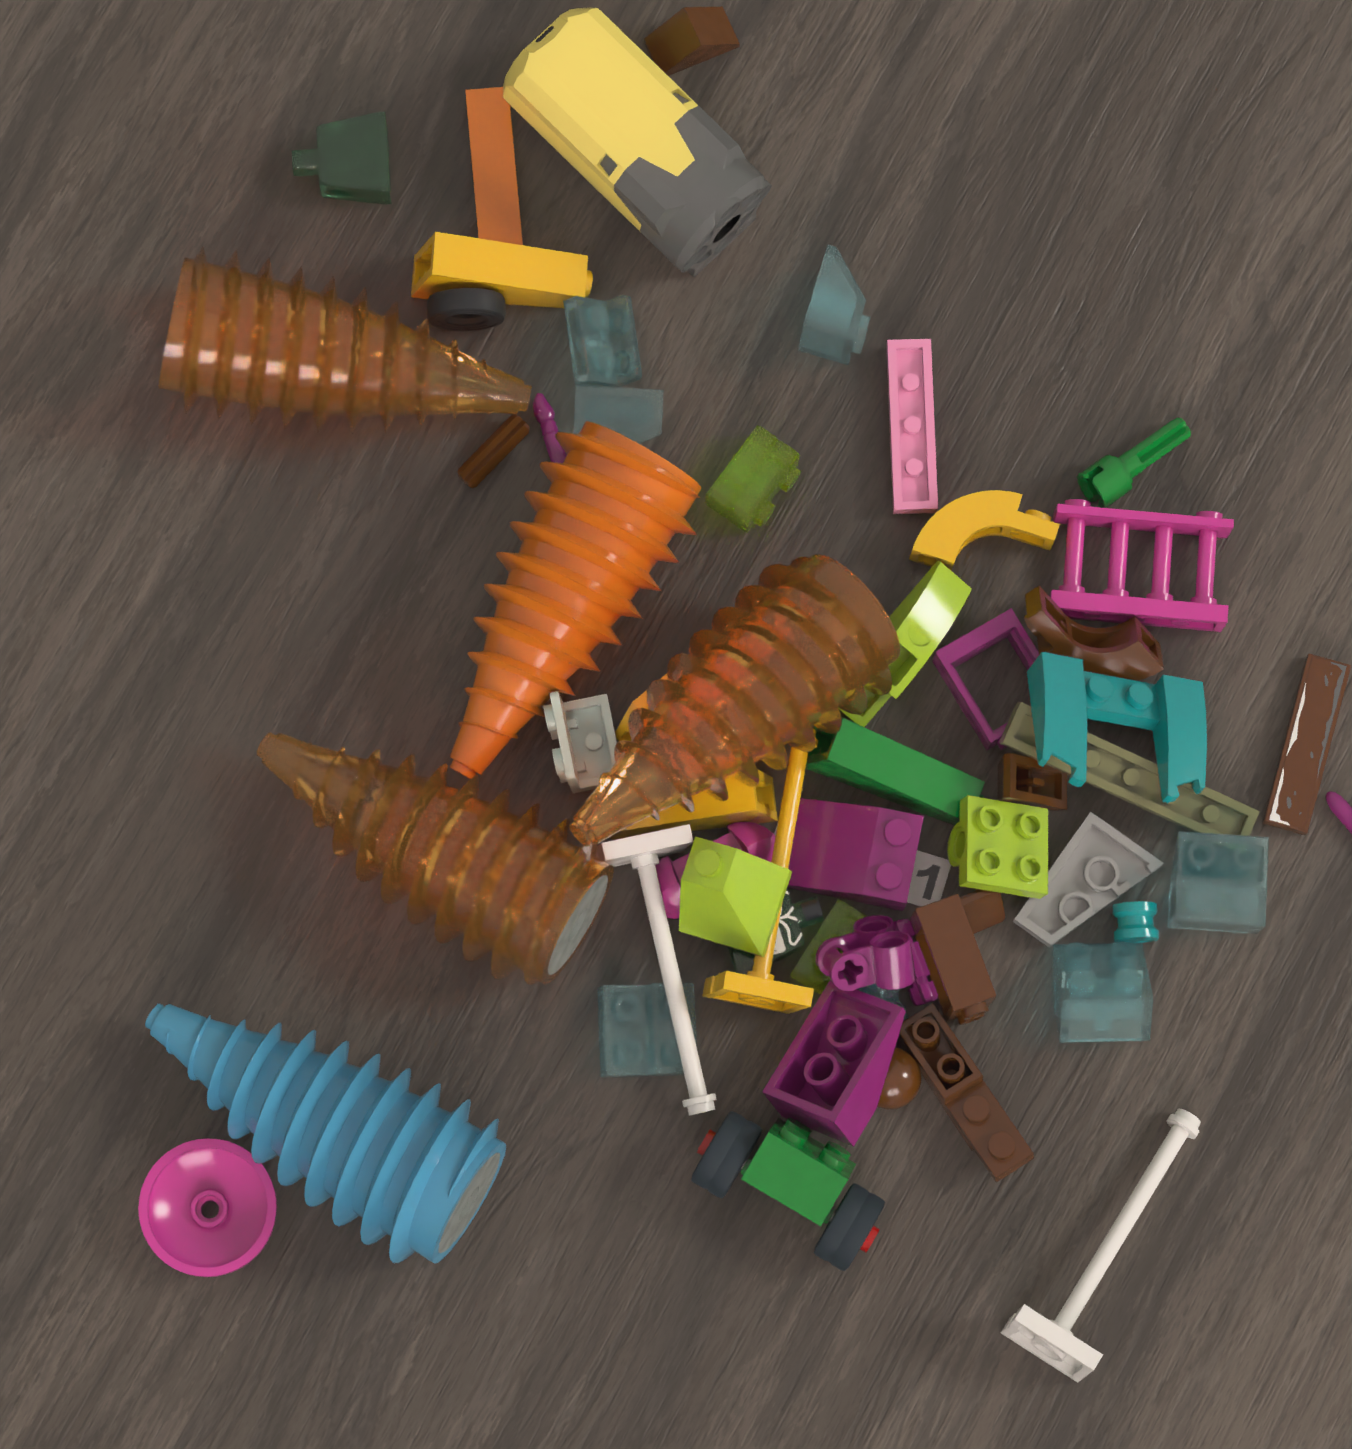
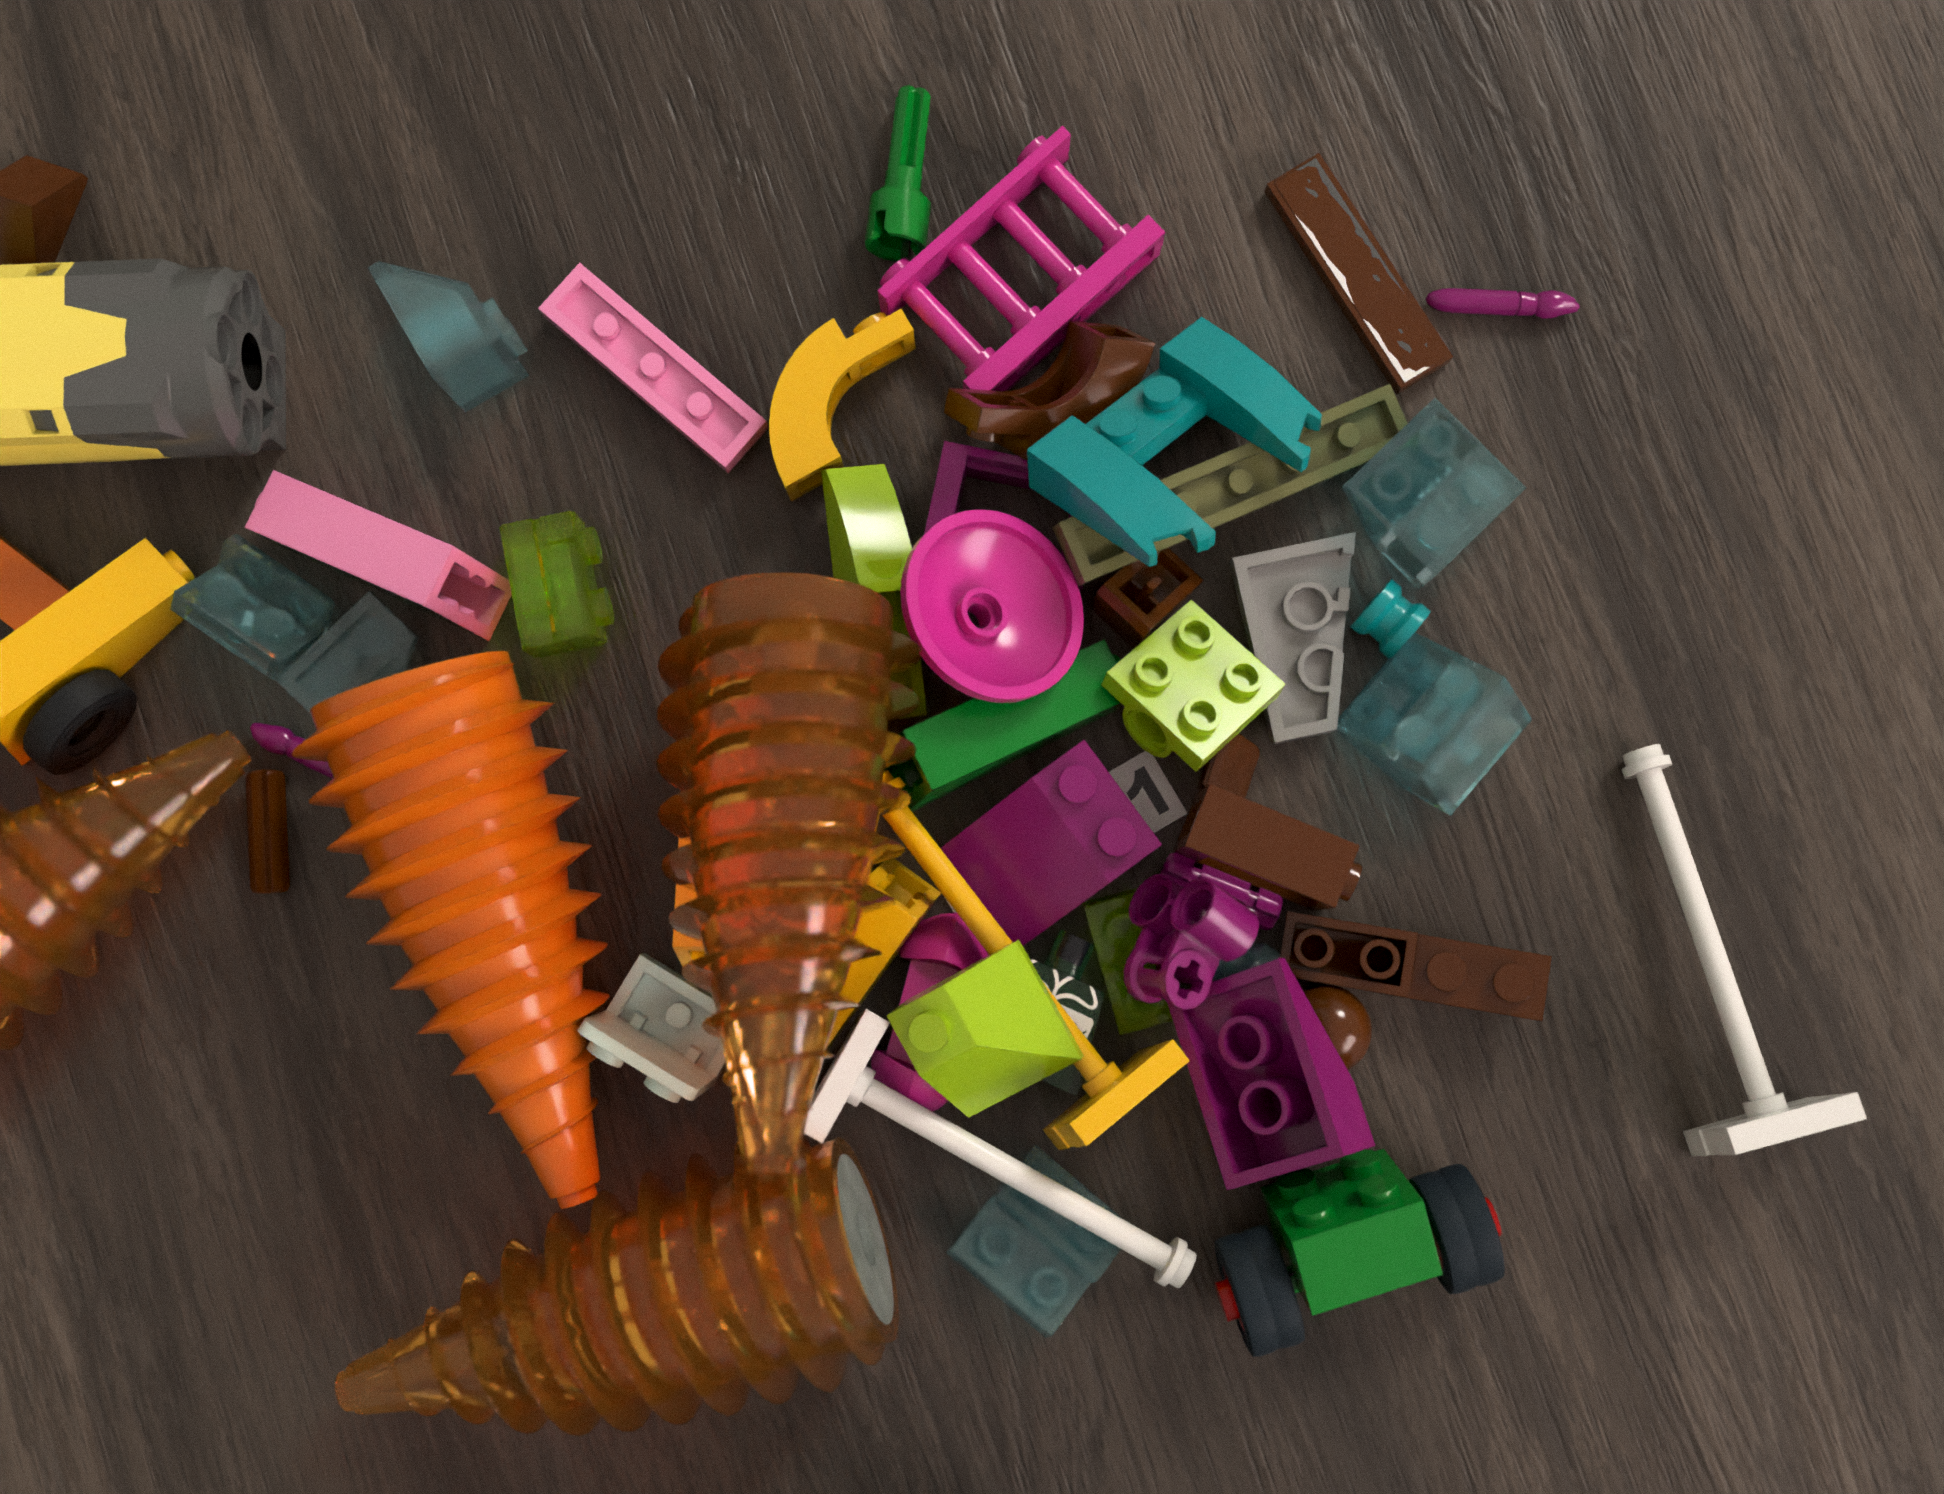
camera: 40 degrees left, 5 degrees up
none -> bright pink slope [244,470,516,641]
none -> dark pink dish [900,510,1084,703]

